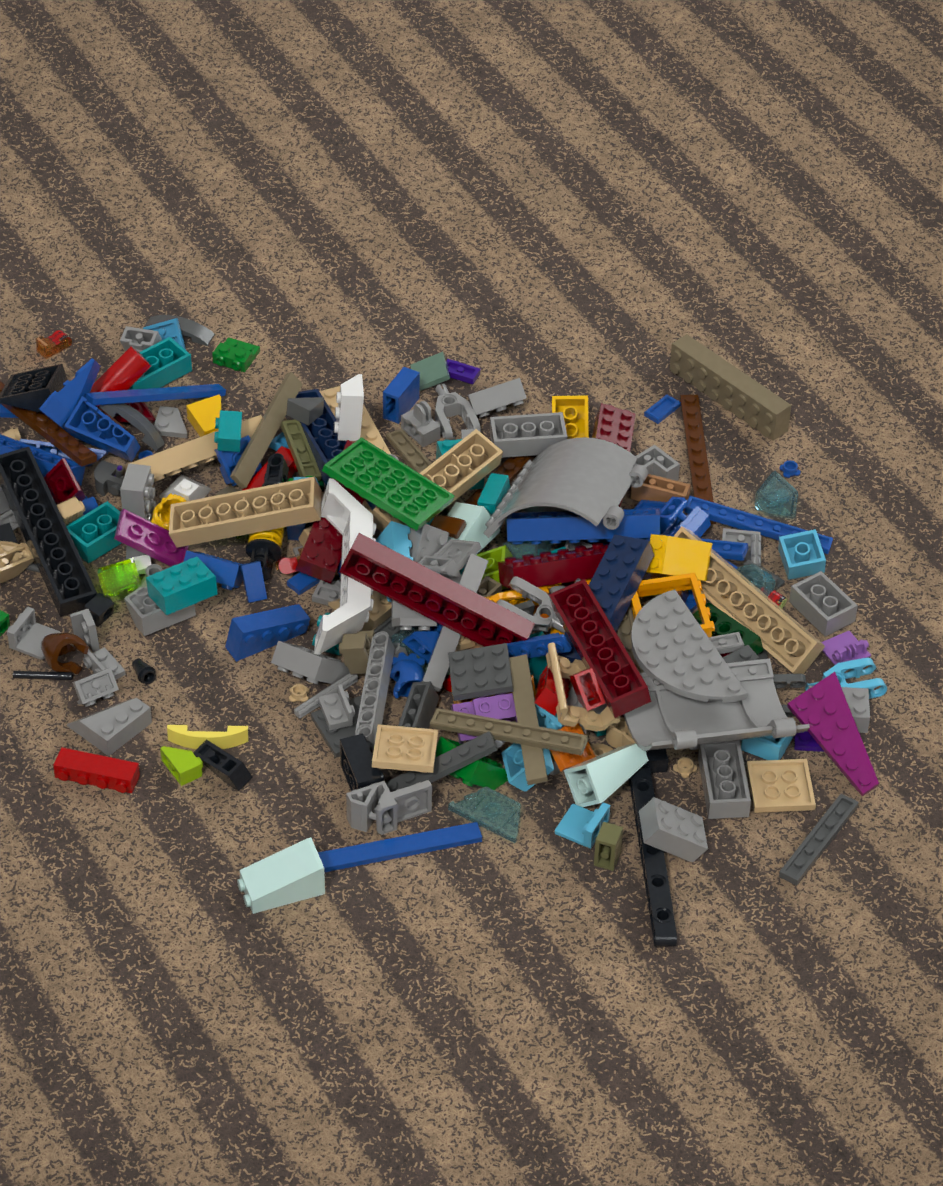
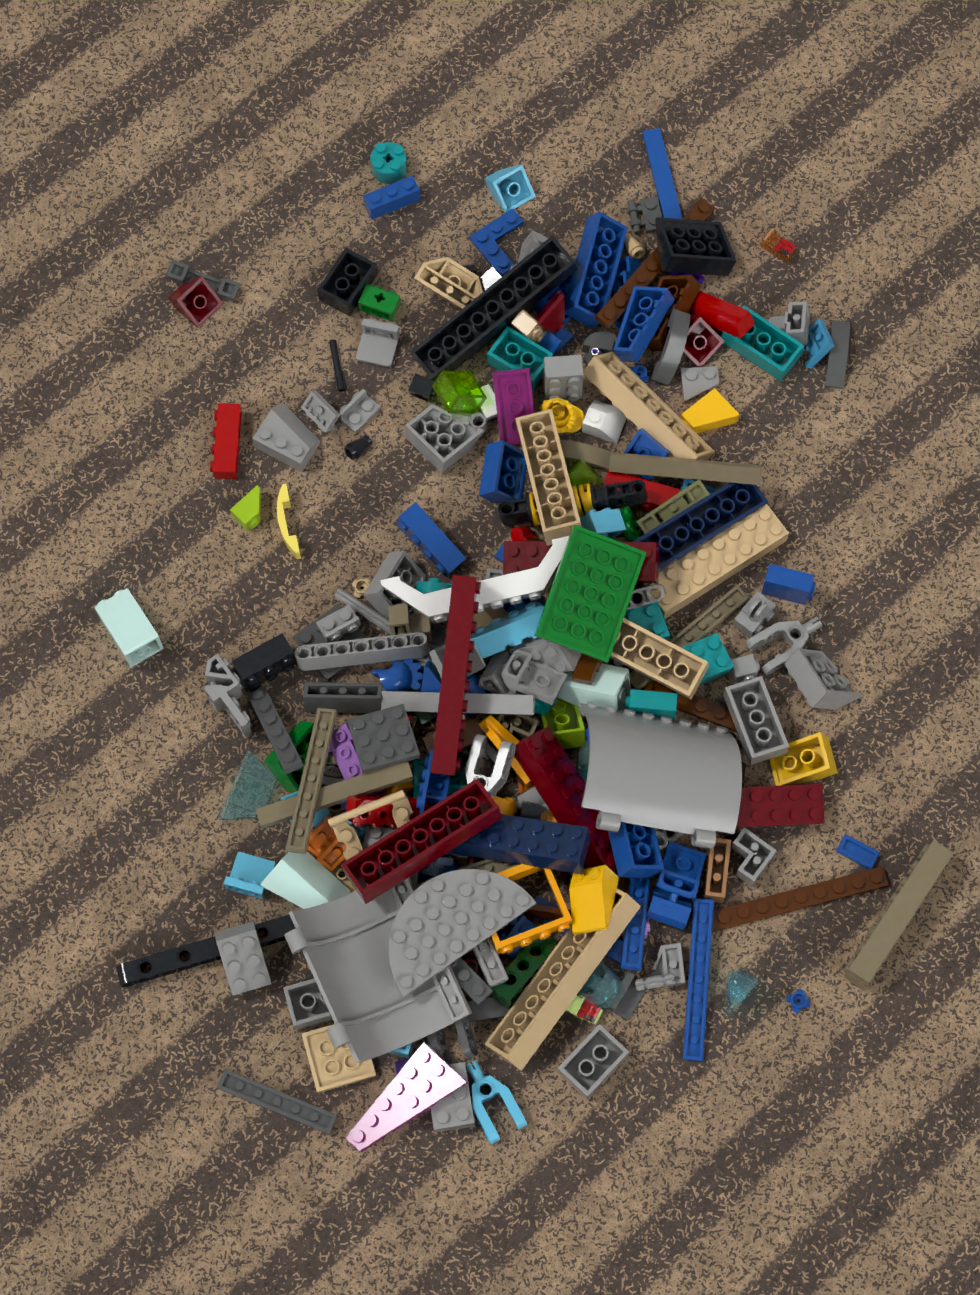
camera: 80 degrees right, 25 degrees up
blue wedge [39,358,101,432] -> none
reddish brown piece [41,633,89,674] -> none
light grey bracket [70,609,100,652] -> none
blue tile [85,384,226,405] -> none
teal brick [146,557,218,616] -> none
black slope [193,740,252,791] -> none
green plate [212,337,260,372] -> none
teal brick [214,410,242,452] -> none
blue tile [240,561,267,603] -> none
dark grey slope [286,397,324,425] -> none
blue tile [318,822,482,872] -> none
white wedge [334,374,364,441] -> none
tan plate [372,724,438,773] -> none
sand green tile [410,352,450,391] -> none
dark purple plate [446,359,480,384] -> none
red torso [569,668,606,711] -> none
olive brick [594,822,623,871] -> none
medium azure brick [778,529,826,579] -> none
medium lavender hinge [821,631,871,665] -> none

